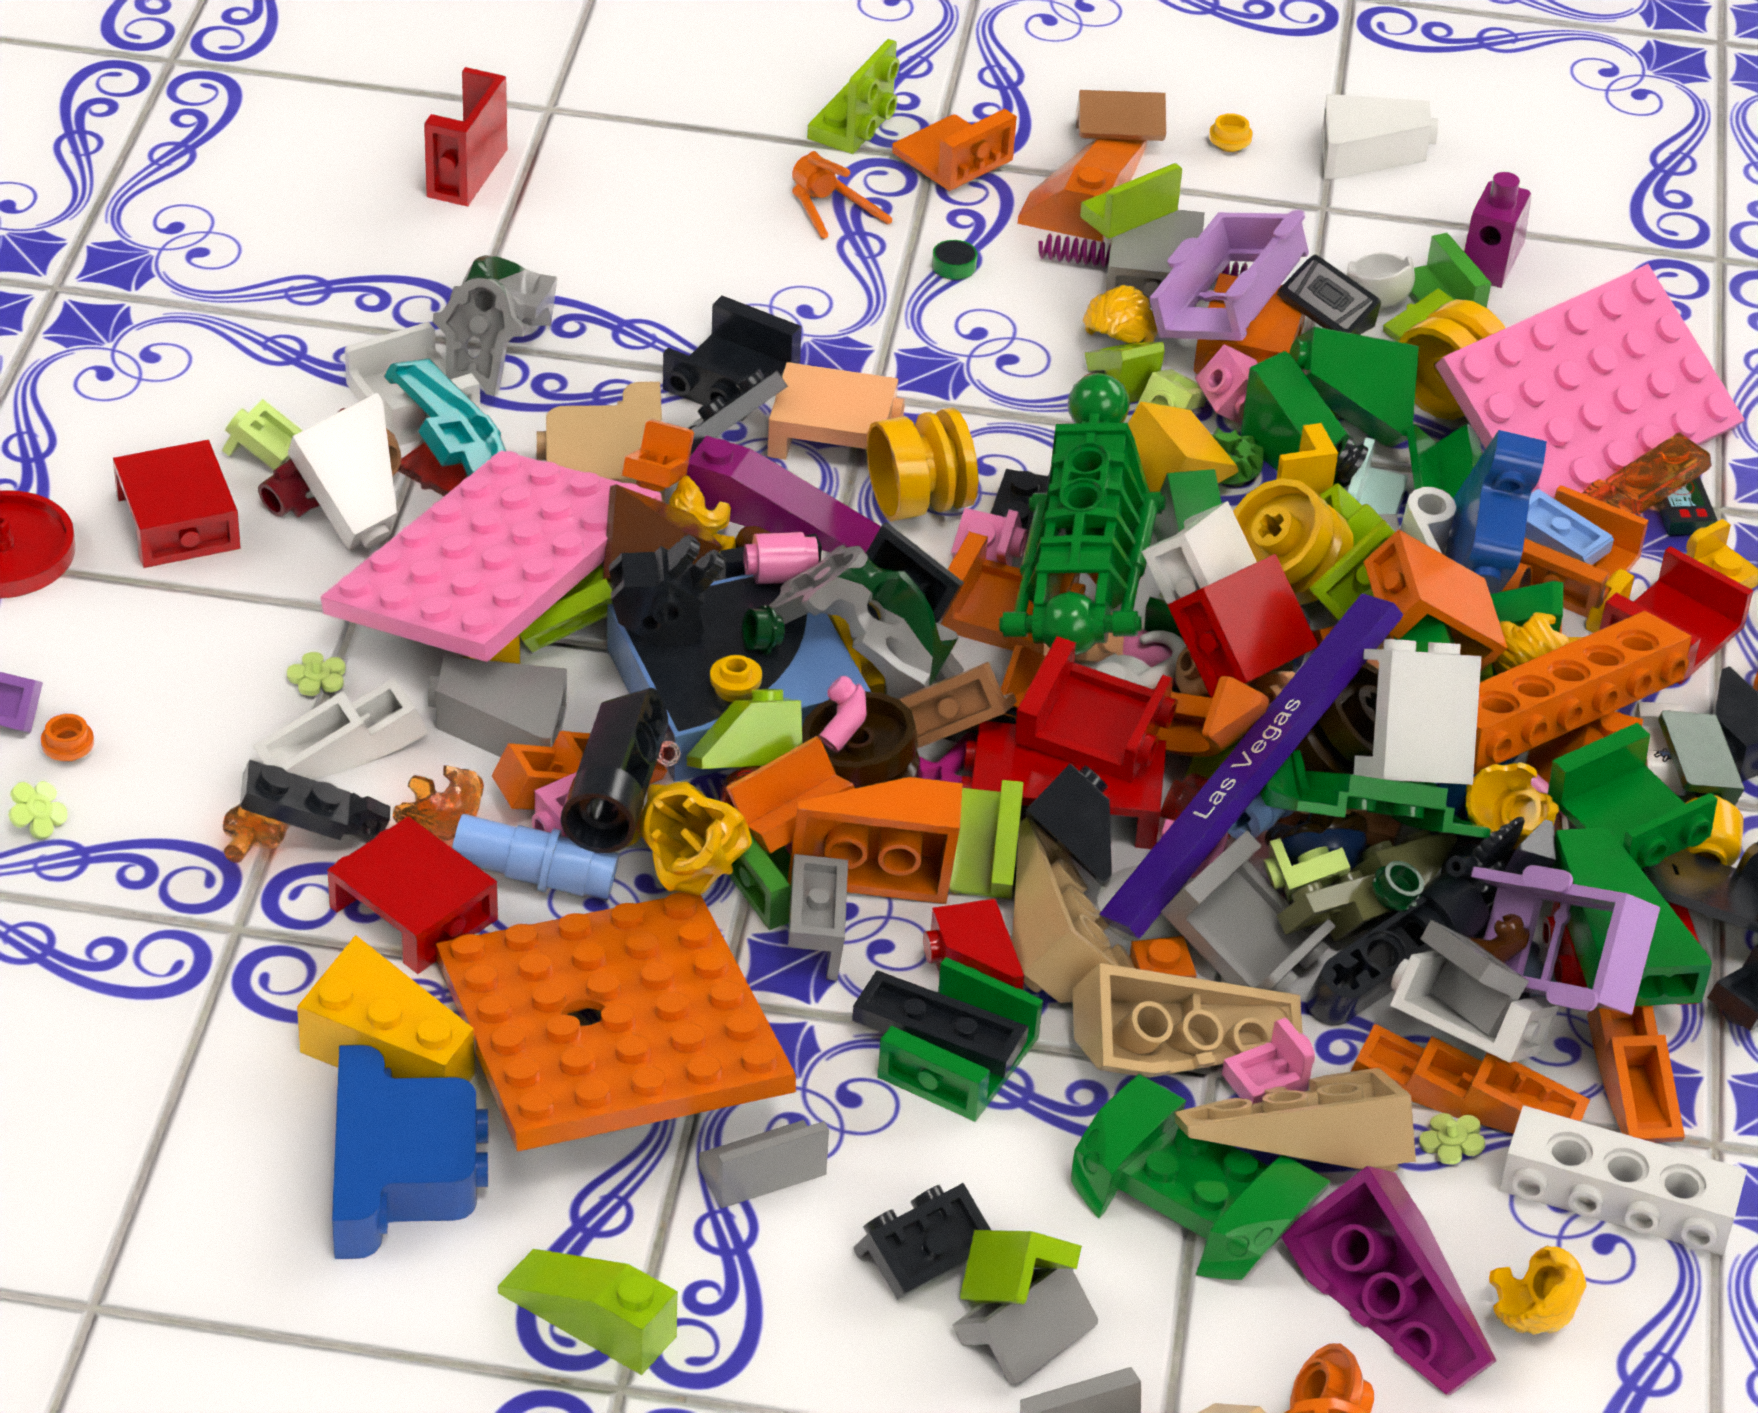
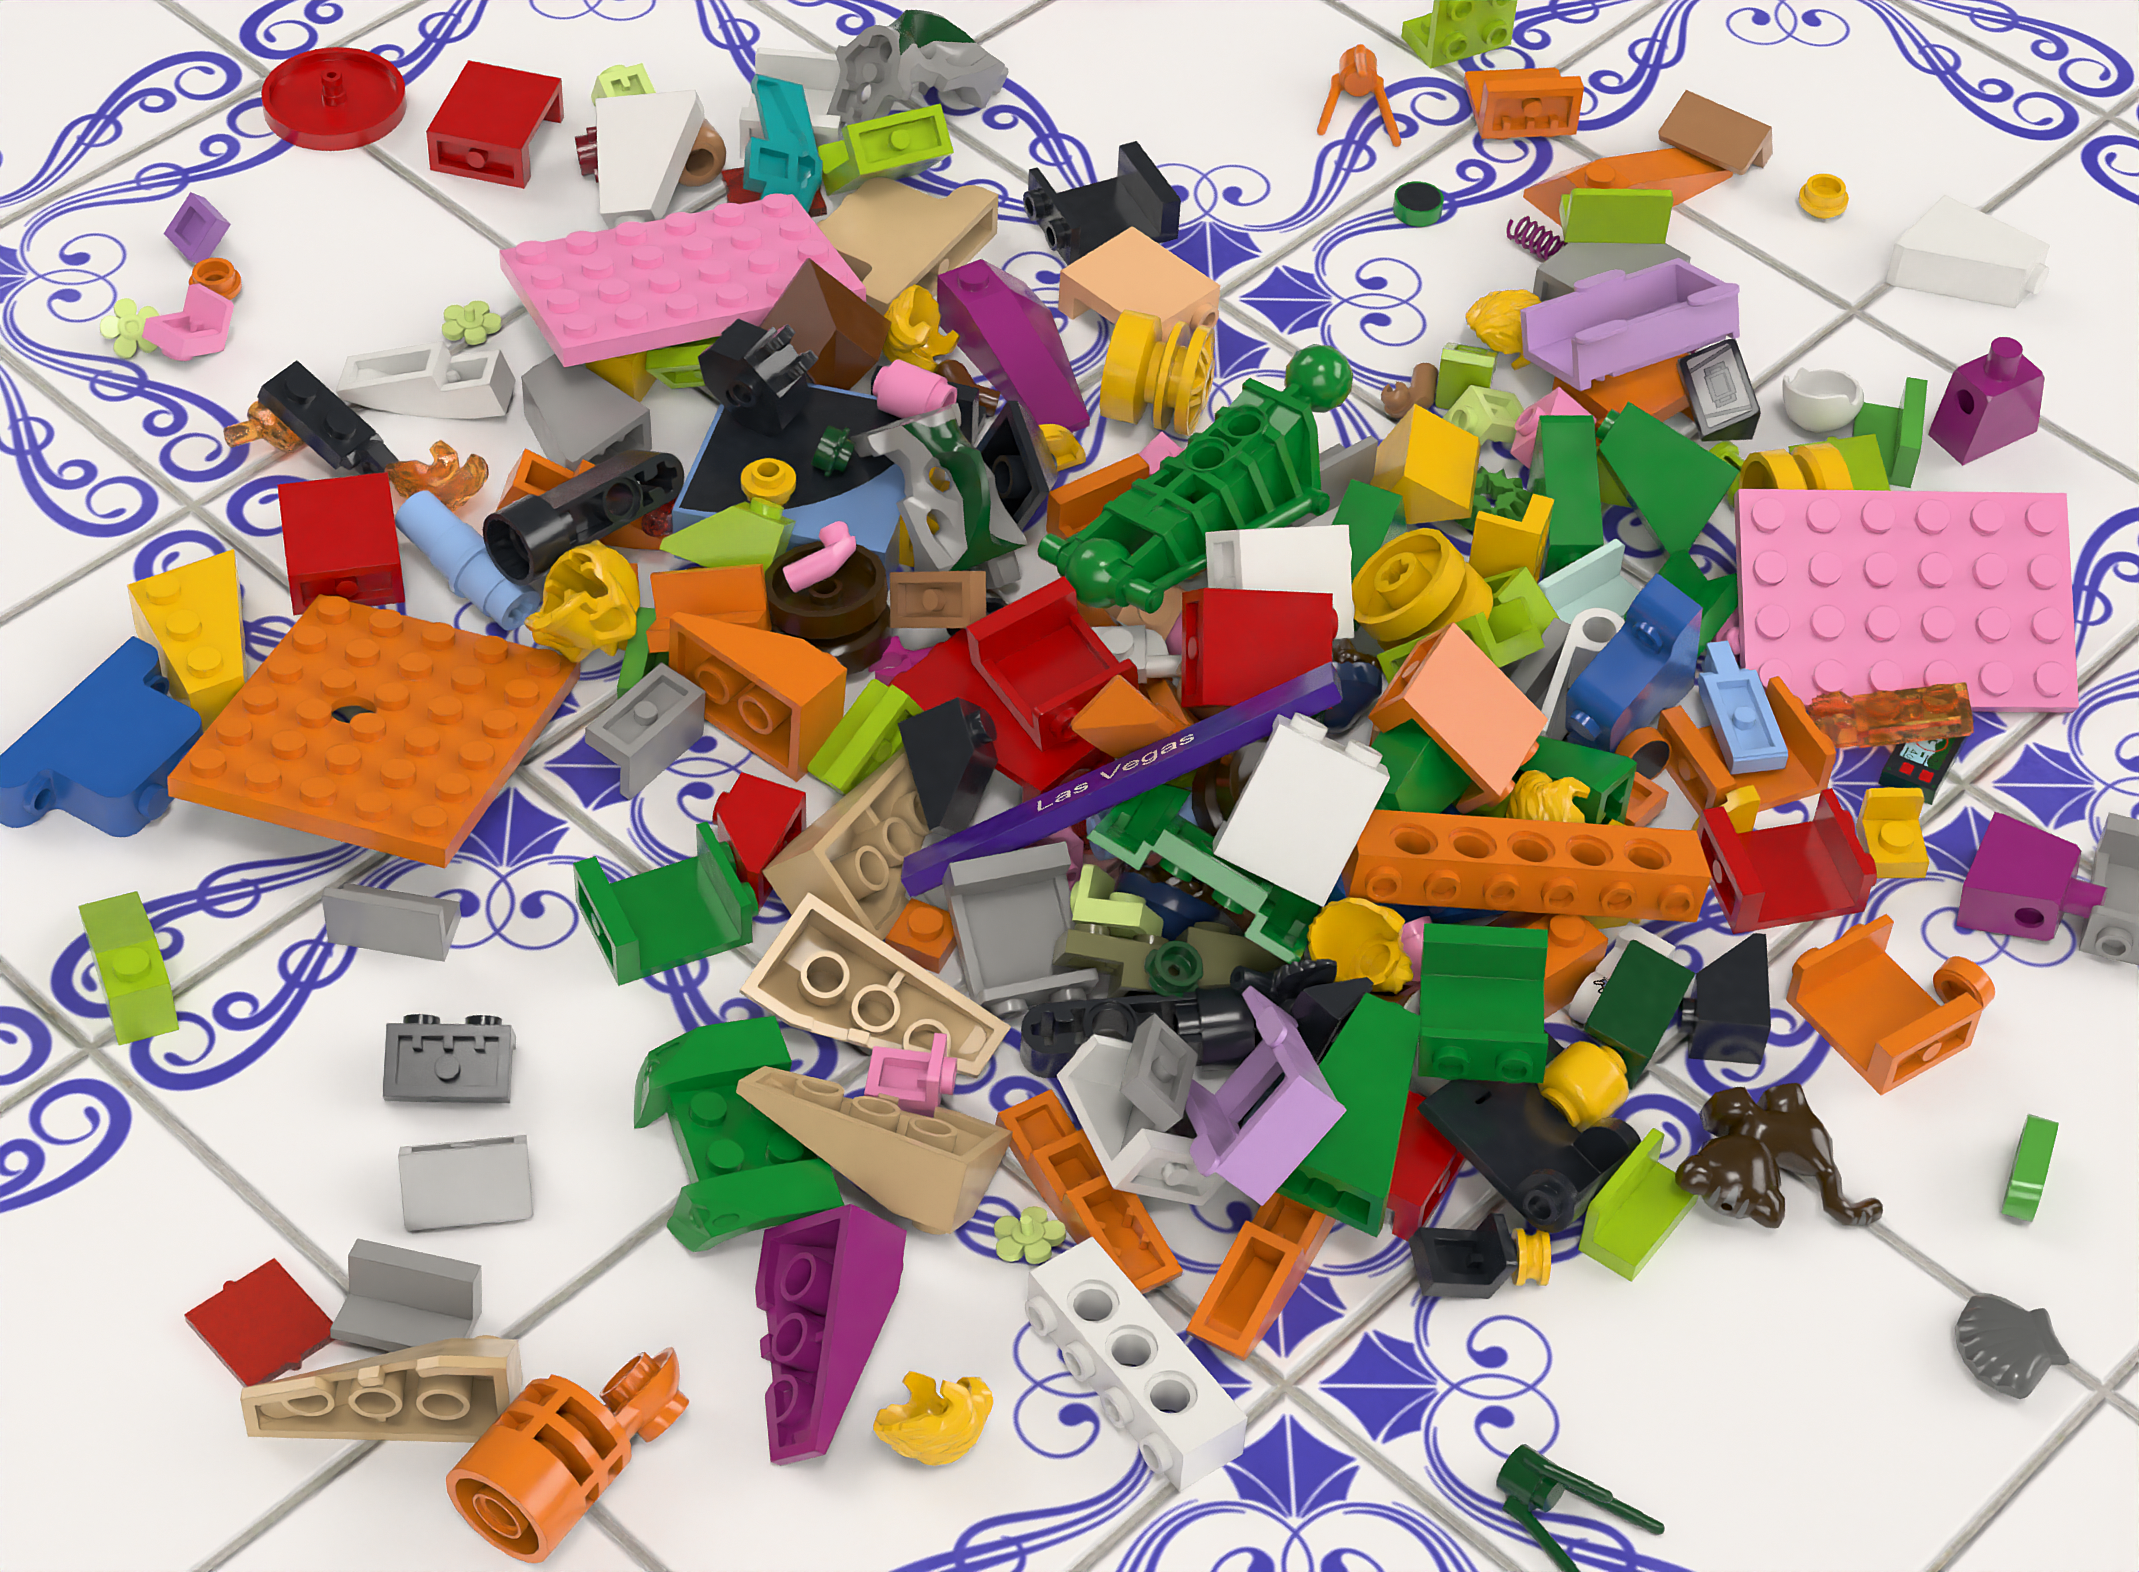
camera: 35 degrees right, 5 degrees up
orange bracket [622,419,694,491] -> none
plate [687,369,788,455] -> none
black plate [852,970,1028,1078] -> none
lime panel [960,1230,1082,1305] -> none
black bush [1335,434,1369,483] -> none
reddish brown arm [1468,914,1530,963] -> none
none -> bright pink bracket [142,283,234,361]
none -> lime panel [817,103,954,196]

